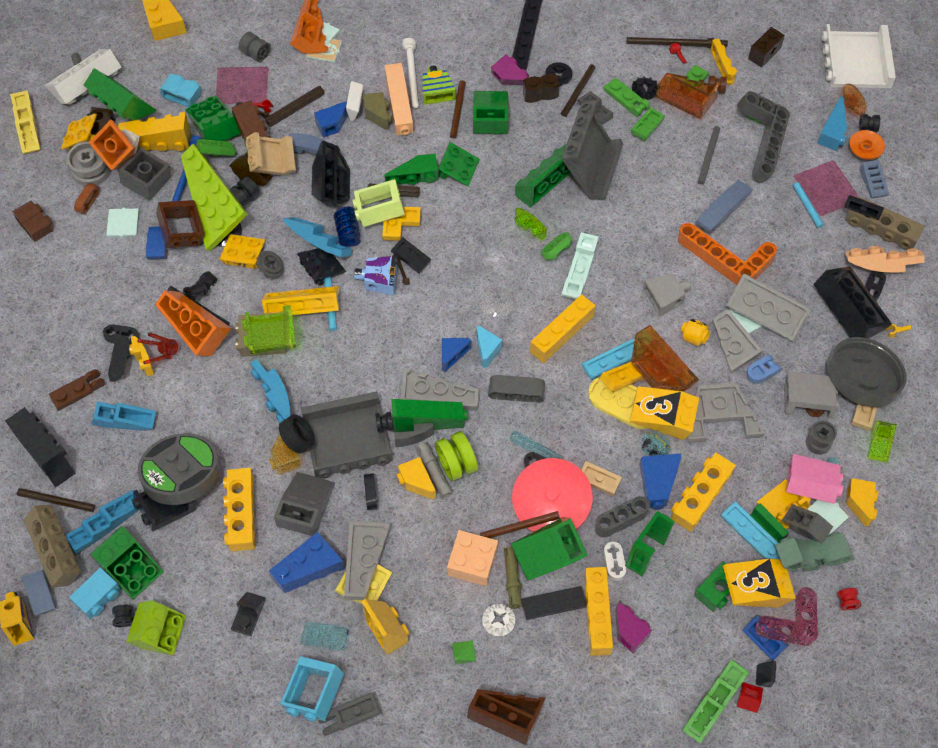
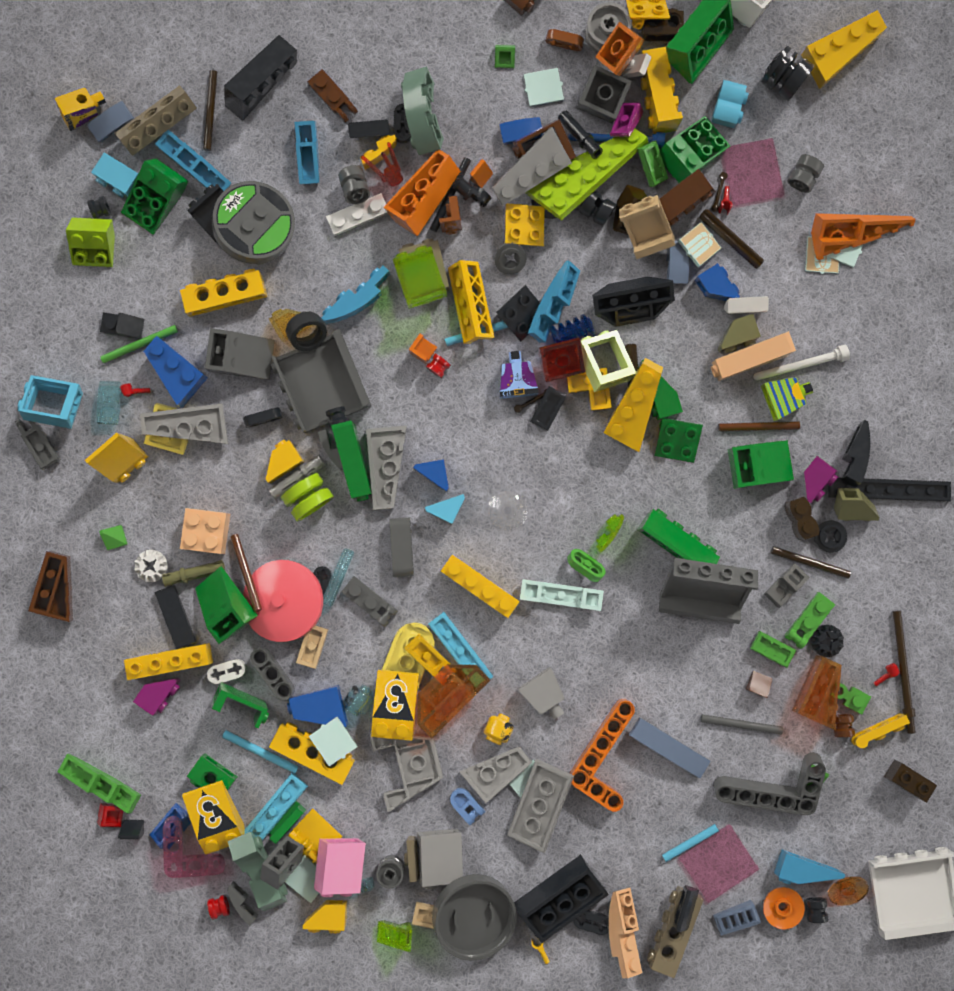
camera: 75 degrees right, 25 degrees up
none -> bright green bar [100,325,178,363]
none -> red hand [120,383,151,397]
none -> medium azure bar [222,730,299,774]
none -> dark grey slope [227,881,258,926]
none -> light aqua piece [309,717,358,766]
none -> white plate [326,193,388,236]
none -> dark grey wheel [338,165,370,204]
none -> dark grey plate [341,576,398,627]
none -> sand green brick [401,66,444,155]
none -> dark tan plate [404,836,420,882]
none -> orange panel [409,333,437,364]
none -> red wheel [425,354,451,379]
none -> dark orange bracket [439,196,462,235]
none -> orange slope [470,159,493,188]
none -> light grey wing [492,127,572,206]
none -> bright green slope [495,45,515,68]
none -> clear red slope [538,338,585,382]
none -> black pin [558,110,603,159]
none -> yellow wedge [604,358,663,452]
none -> magenta slope [610,103,644,137]
none -> piece [678,222,721,267]
none -> slope [746,670,773,698]
none -> black wheel [761,46,815,102]
none -> olive slope [834,488,880,521]
none -> black slope [841,420,871,488]

